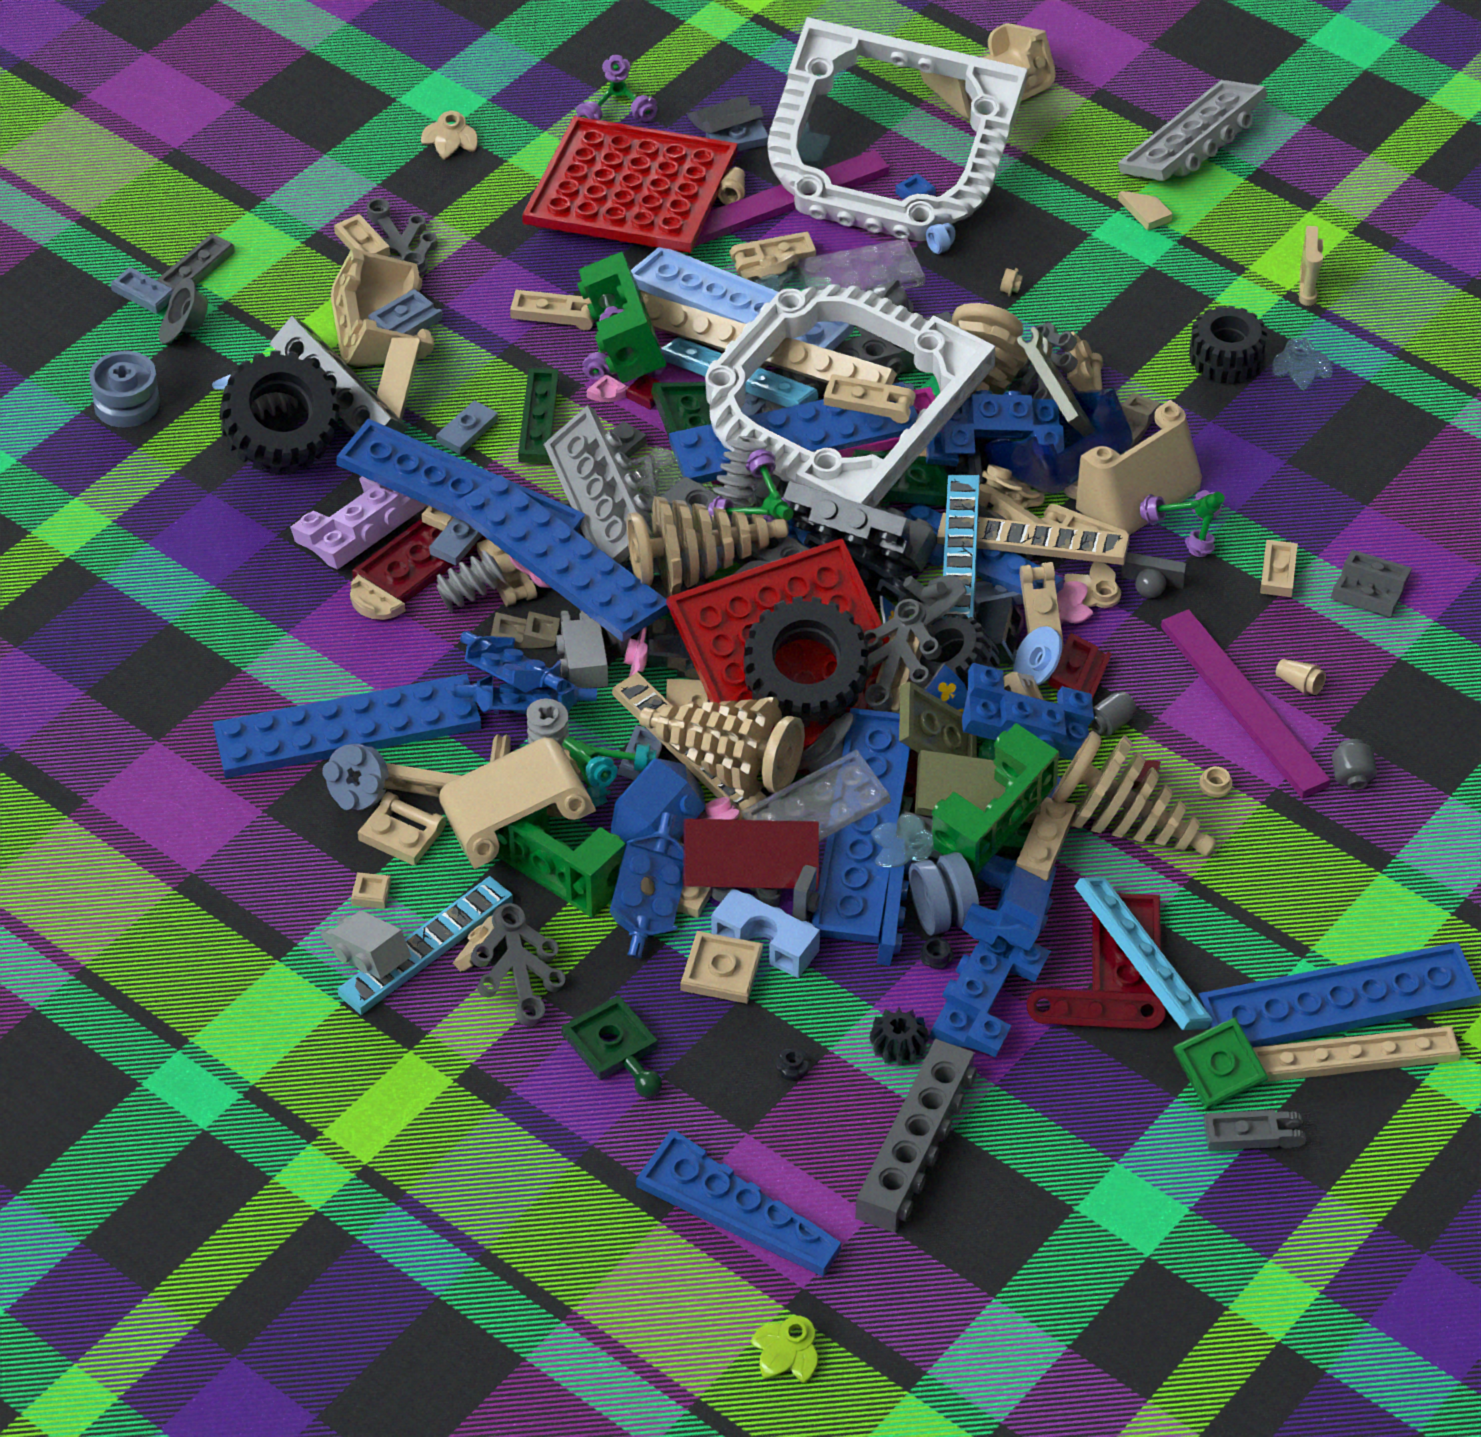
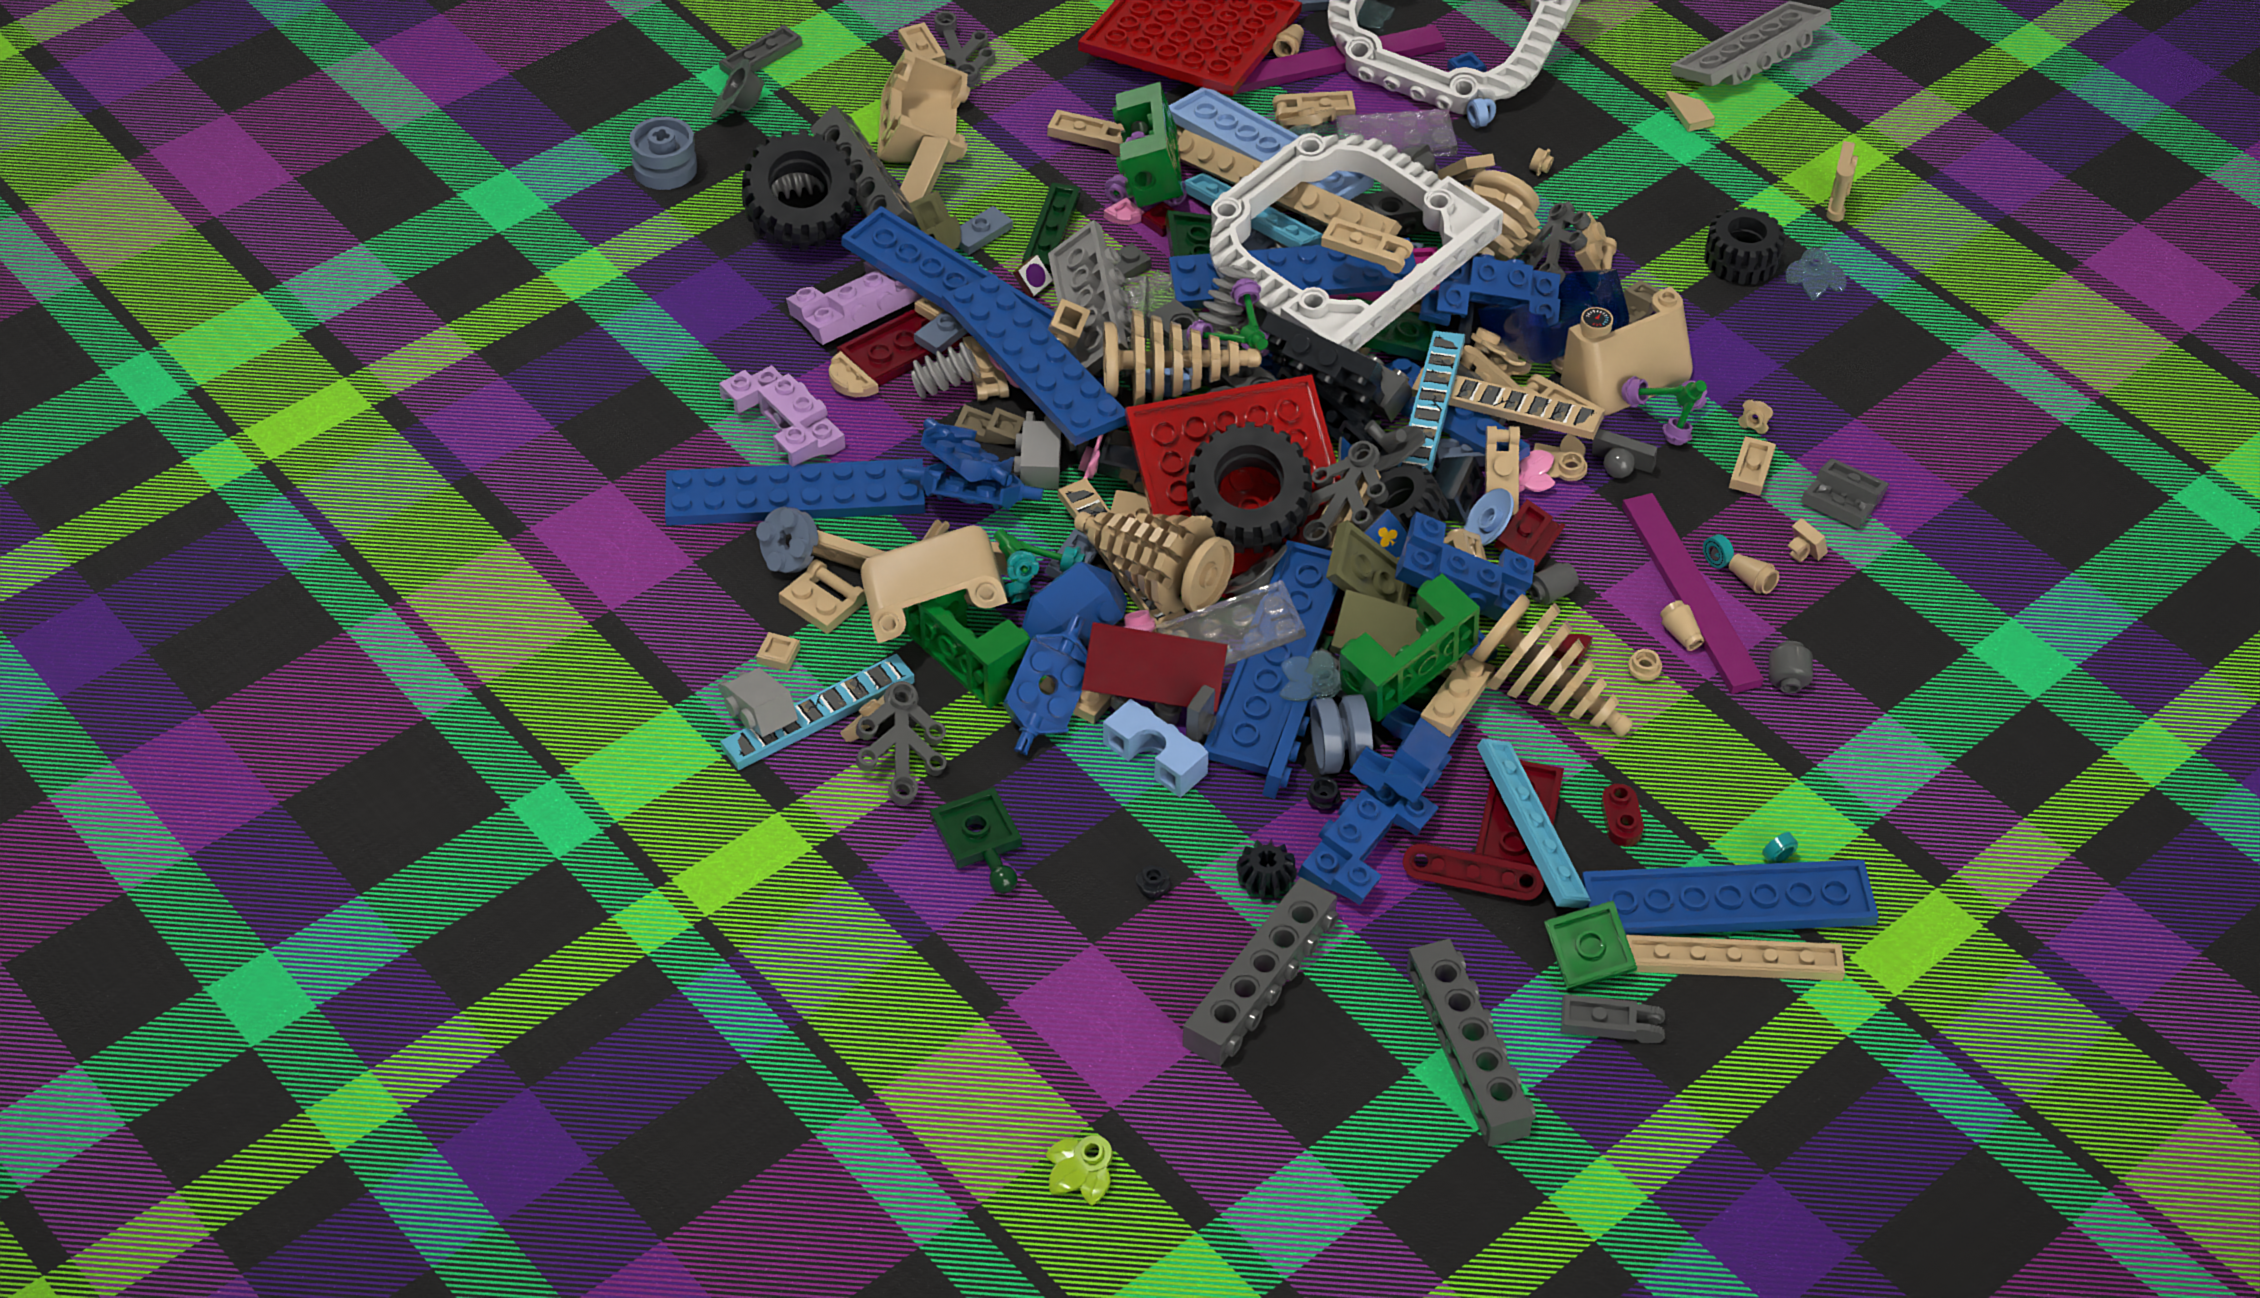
camera: 10 degrees right, 0 degrees up
sand blue plate [111,267,174,314] -> none
sand blue plate [368,288,442,336] -> none
light grey piece [527,698,569,750] -> none
blue wing [636,1129,841,1277] -> none
tan plate [681,931,763,1003] -> none
tile [1017,327,1097,440] -> none
none -> lavender bracket [719,365,845,467]
none -> olive brick [909,190,961,250]
none -> tile [1012,255,1053,297]
none -> tan brick [1048,298,1091,349]
none -> dark grey brick [1406,938,1536,1147]
none -> tan plate [1438,154,1495,181]
none -> tile [1580,307,1613,337]
none -> dark red plate [1601,784,1644,847]
none -> tan cone [1660,600,1705,651]
none -> teal tile [1703,534,1734,569]
none -> tan plate [1738,400,1773,434]
none -> teal tile [1762,832,1798,864]
none -> tan tile [1788,518,1828,563]

